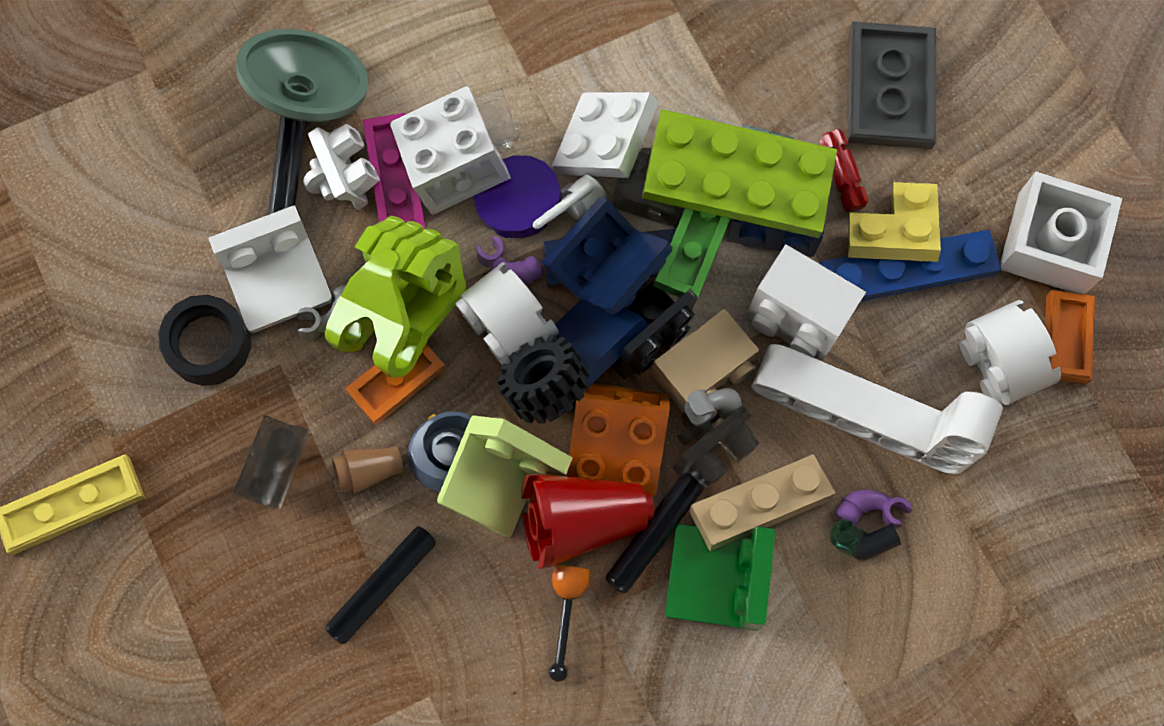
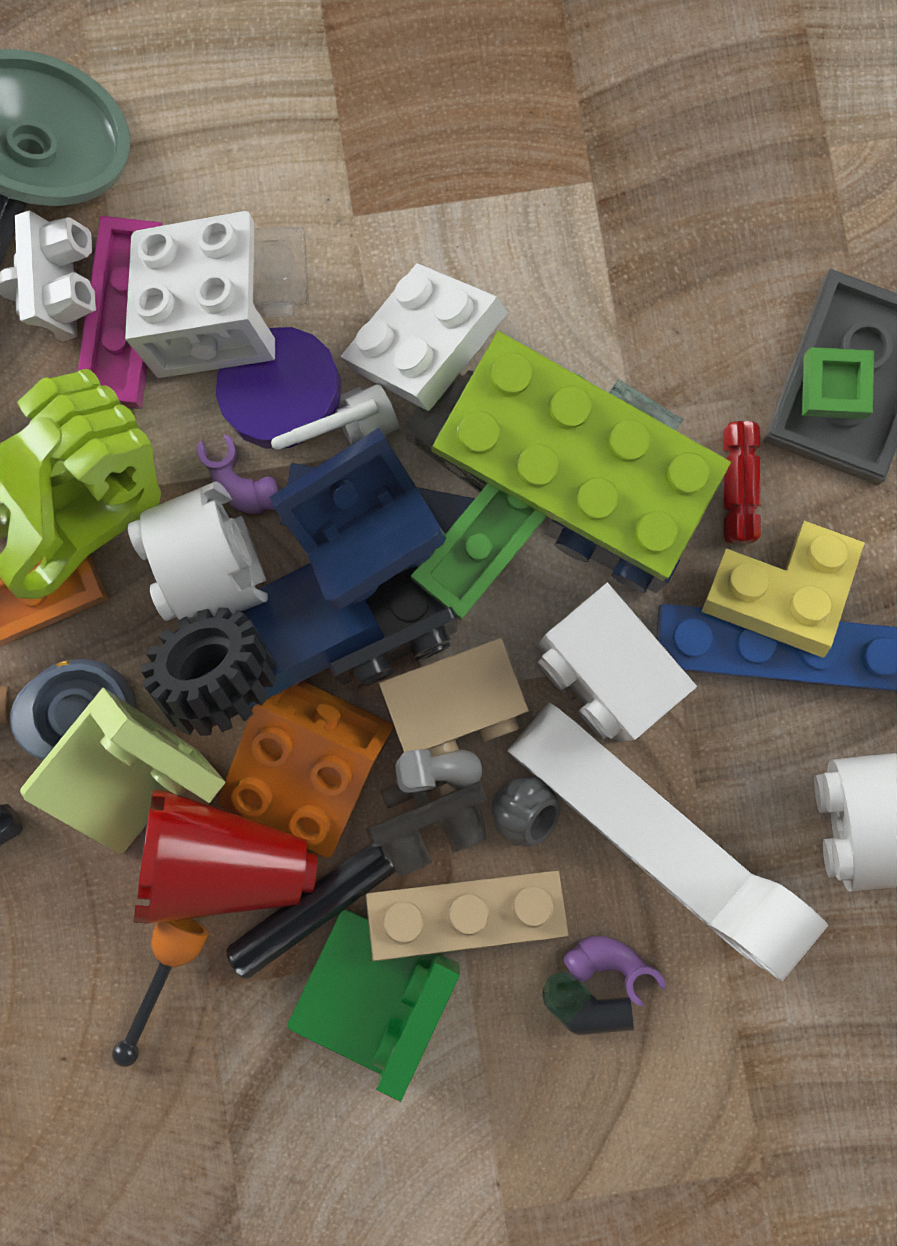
camera: 20 degrees right, 10 degrees up
none -> dark grey piece [492,777,561,847]
none -> bright green plate [802,347,874,419]

